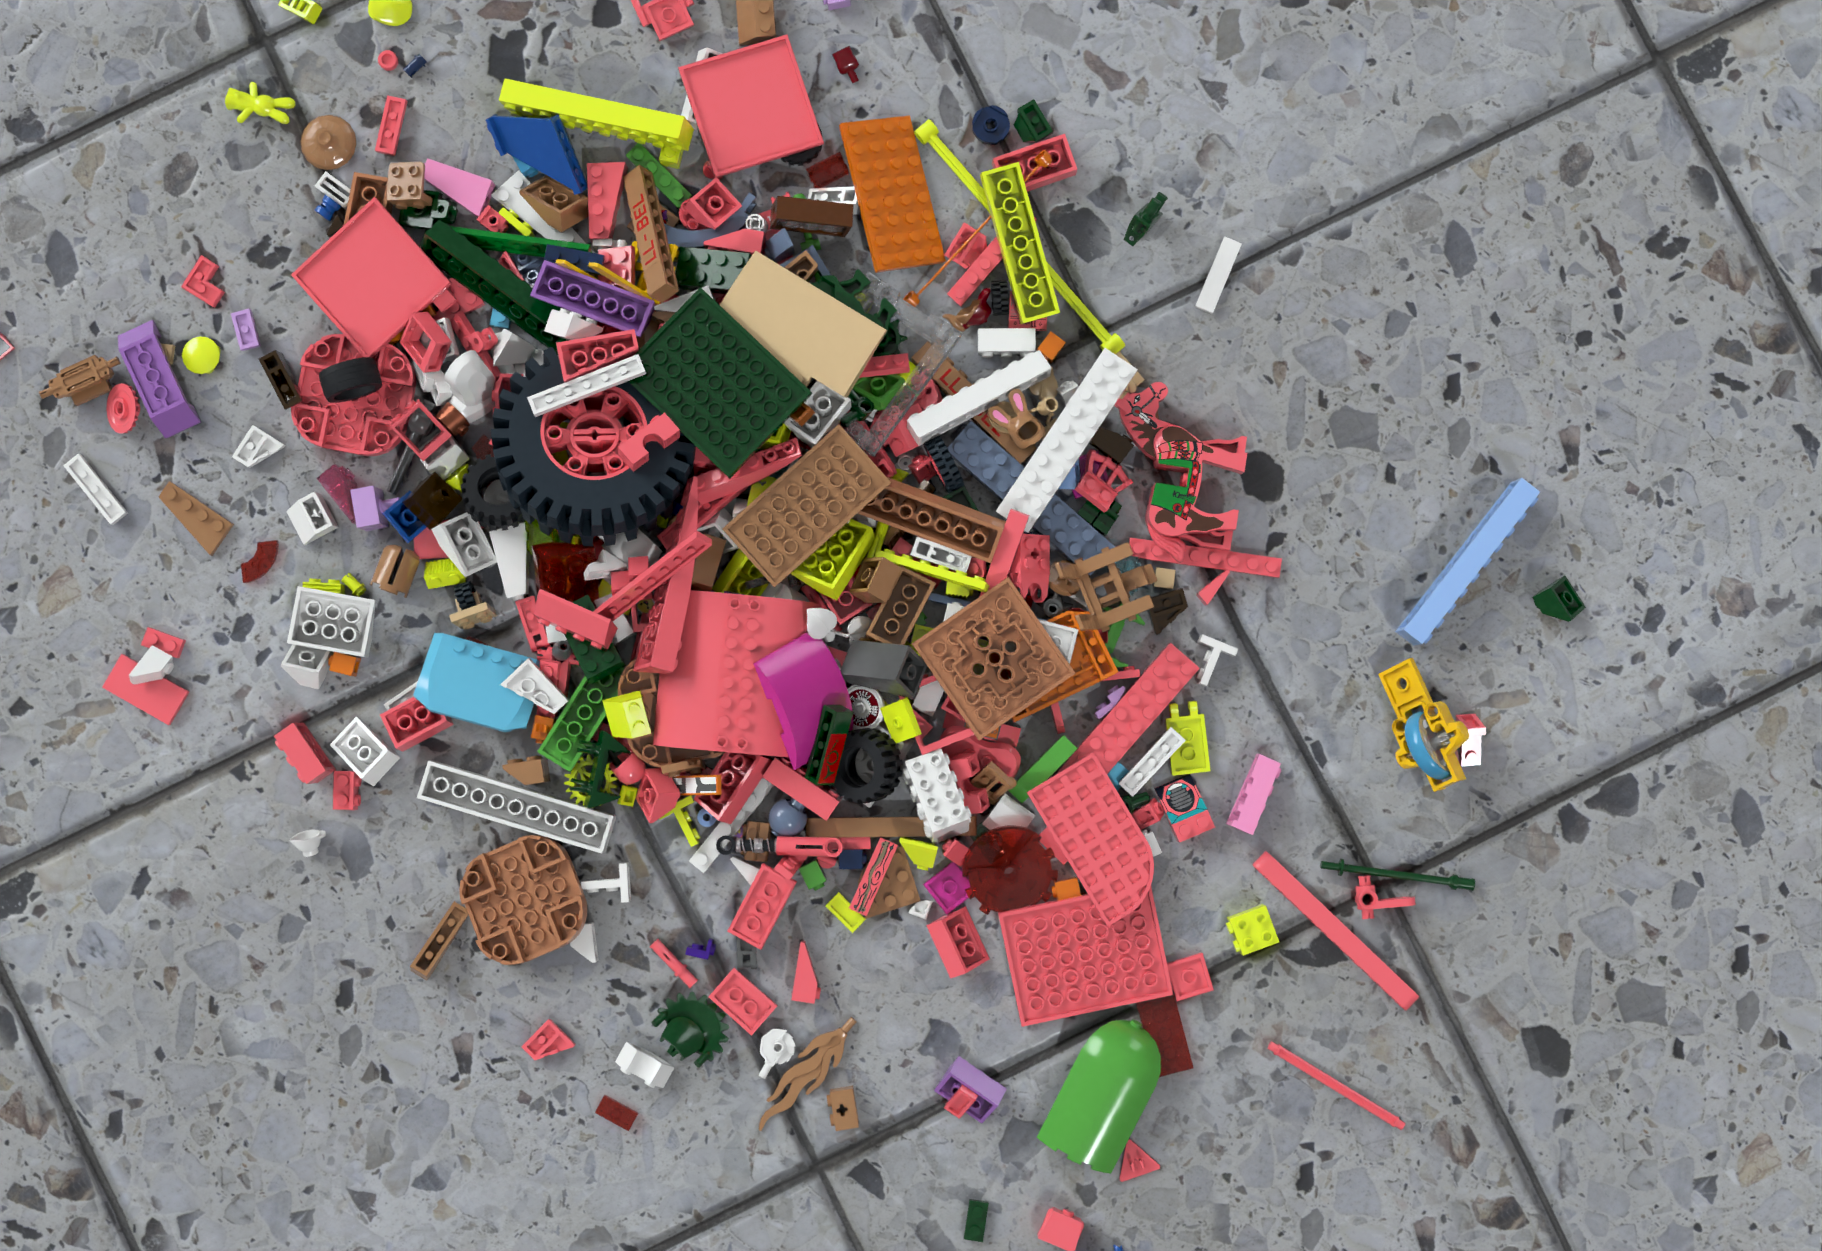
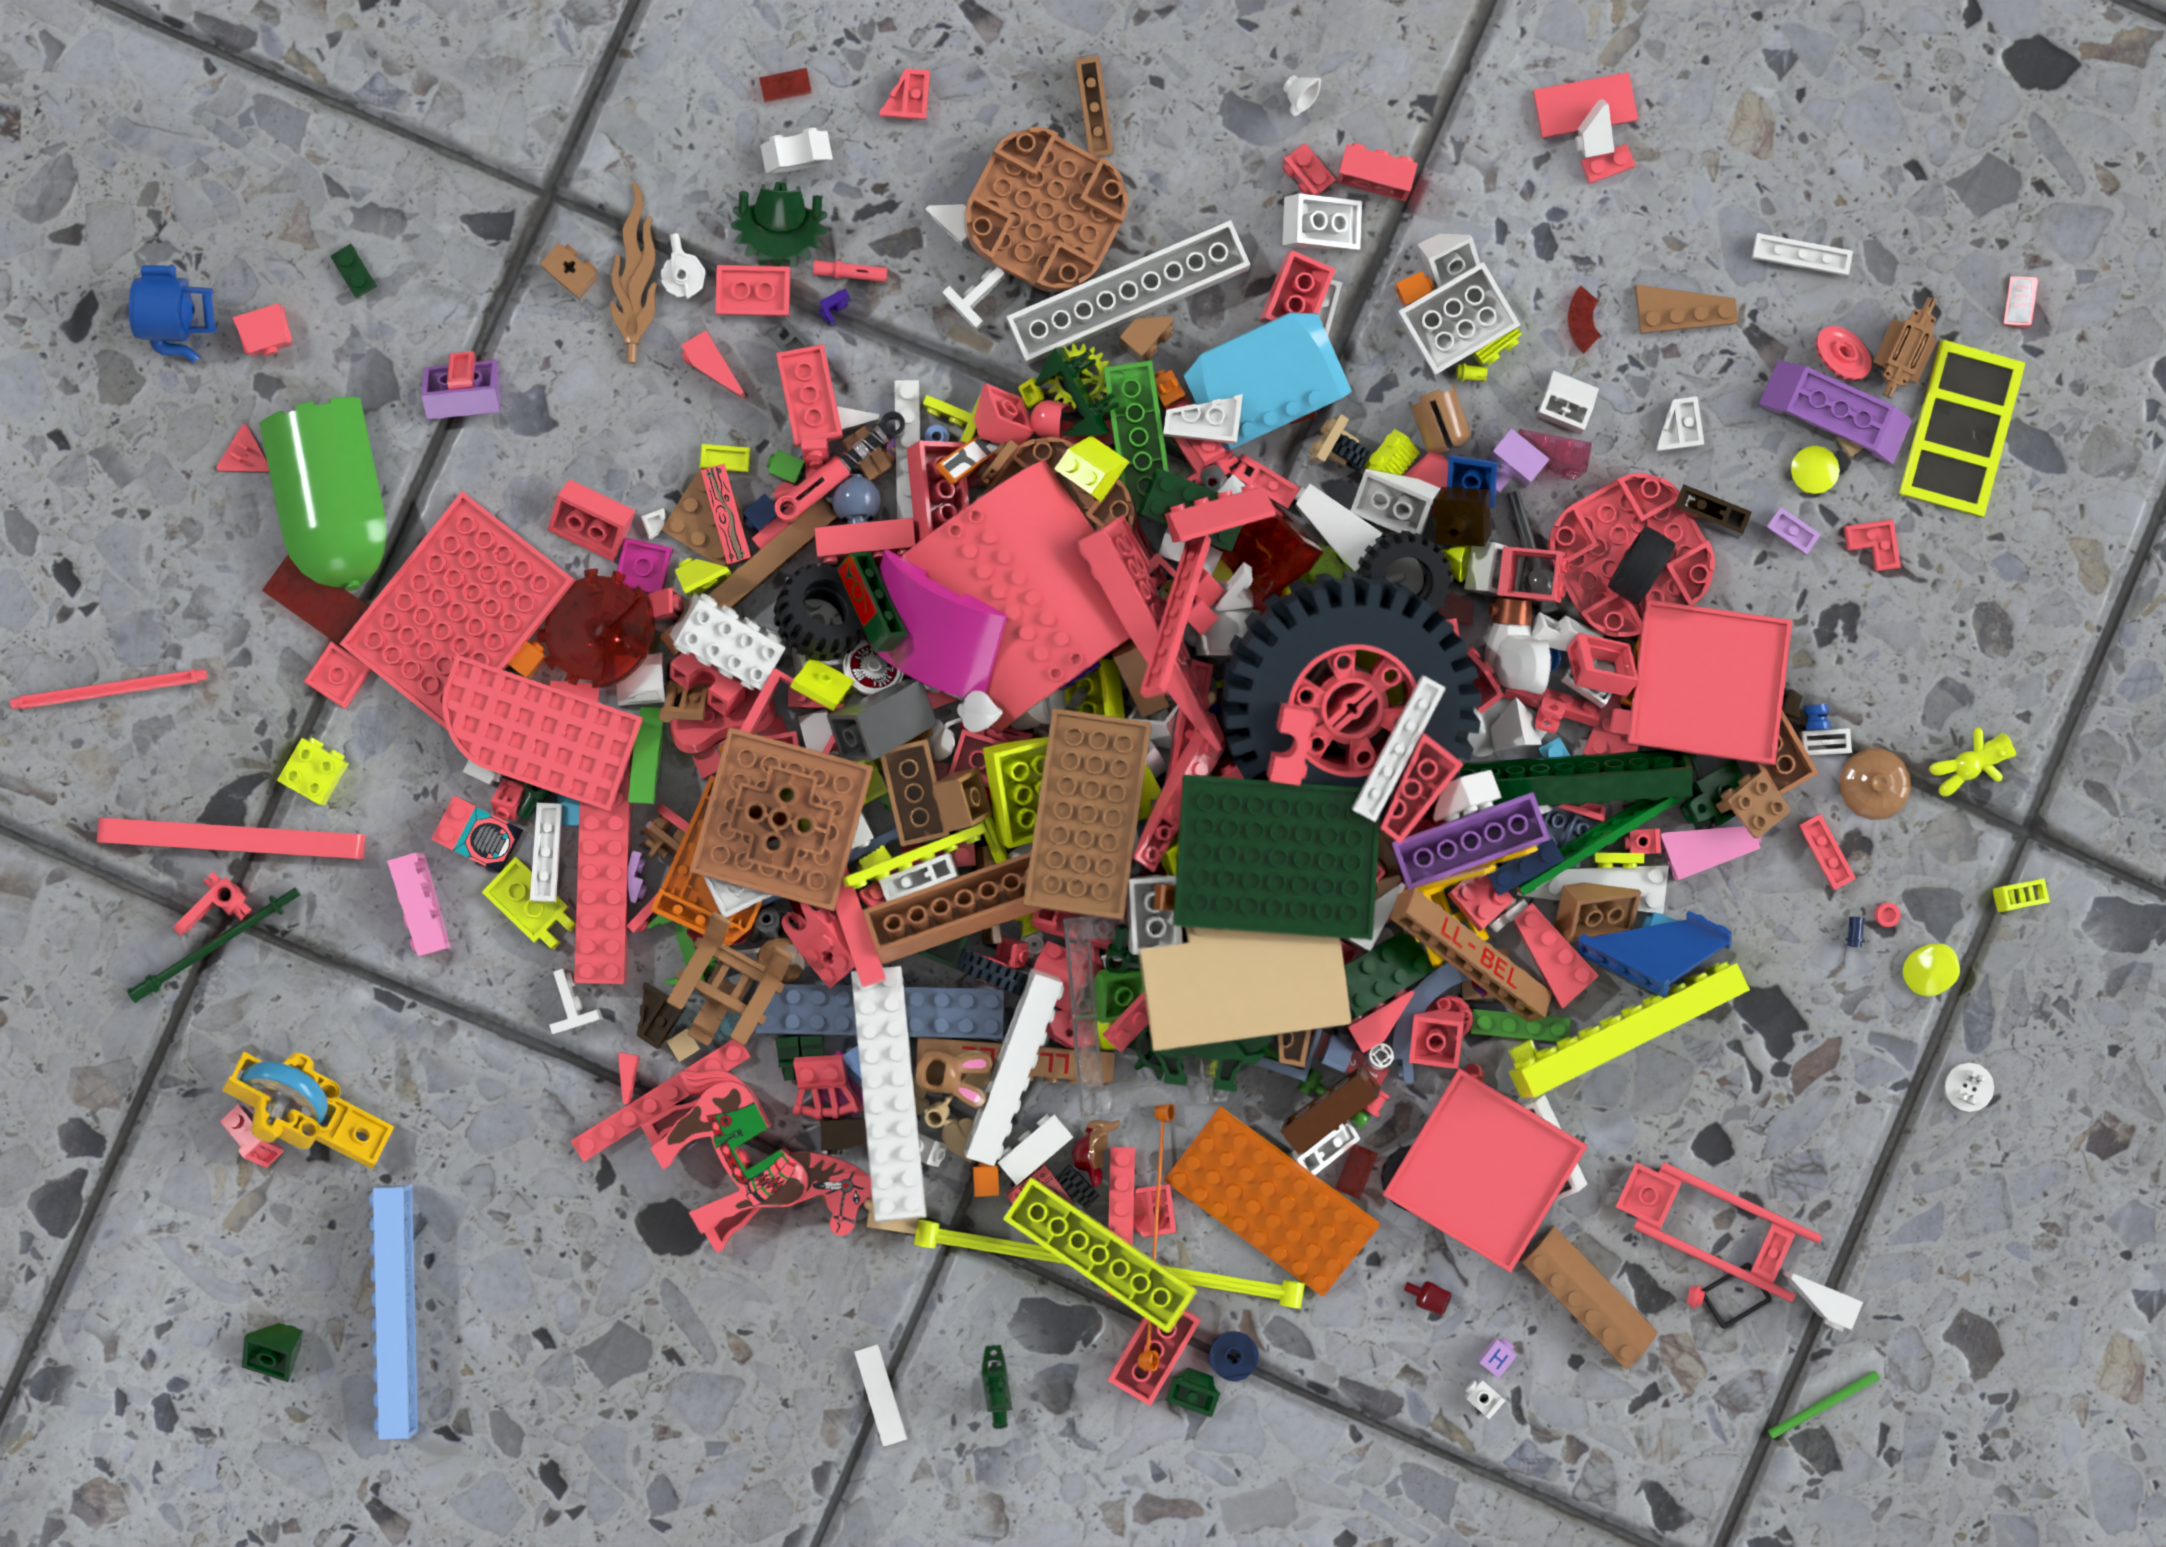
camera: 135 degrees right, 0 degrees up
none -> medium nougat hips [643,815,685,858]
none -> door [1899,340,2026,517]

